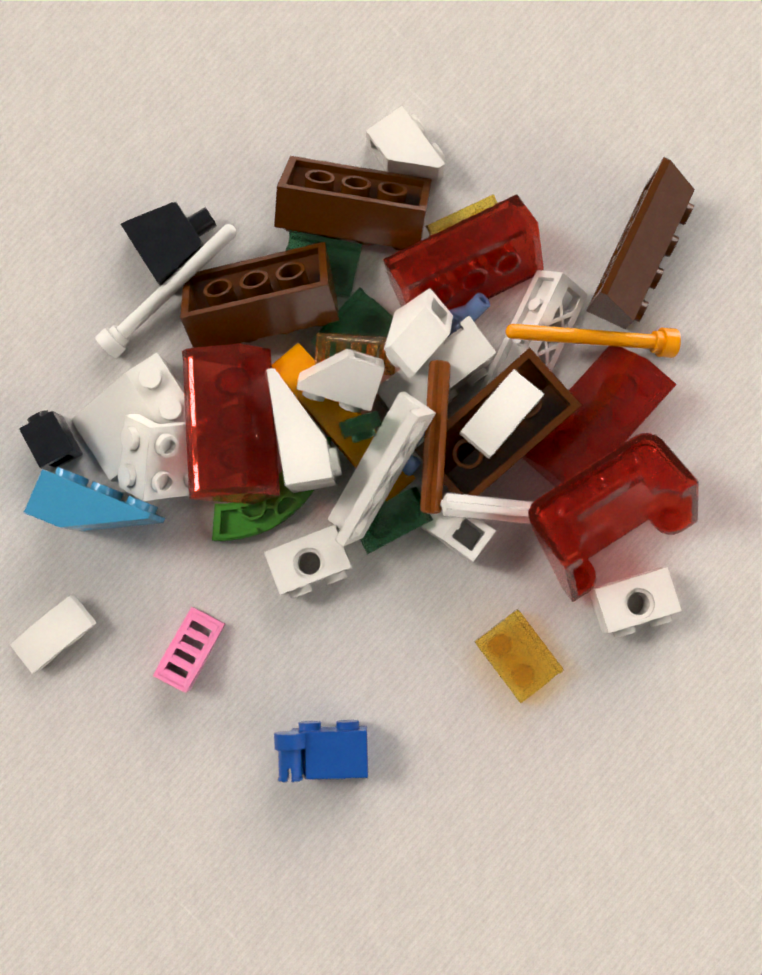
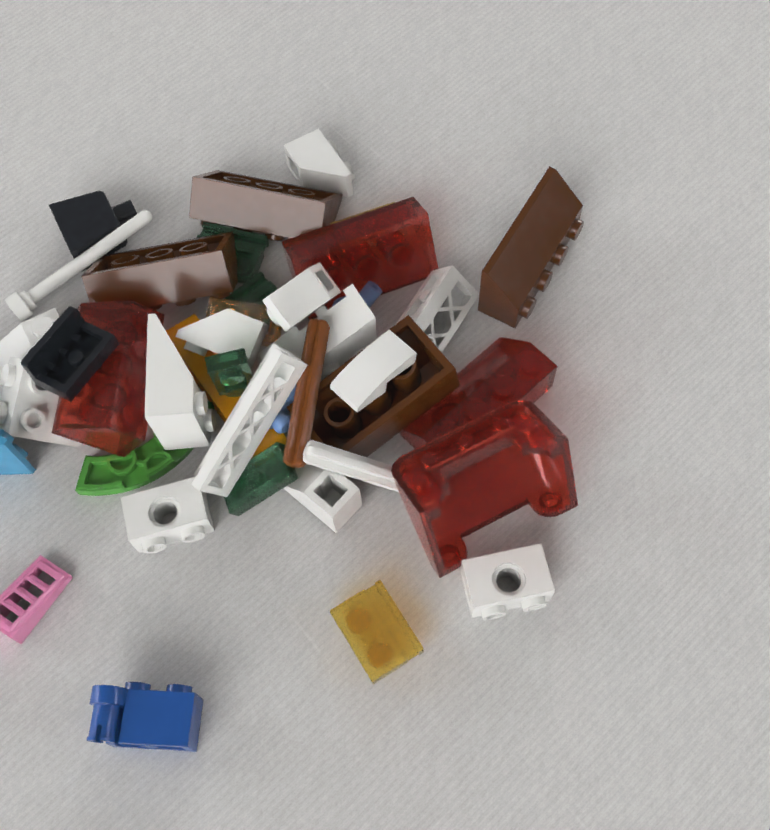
camera: 10 degrees right, 20 degrees down
light orange piece [505,324,681,358] -> none
none -> black bracket [21,306,119,402]

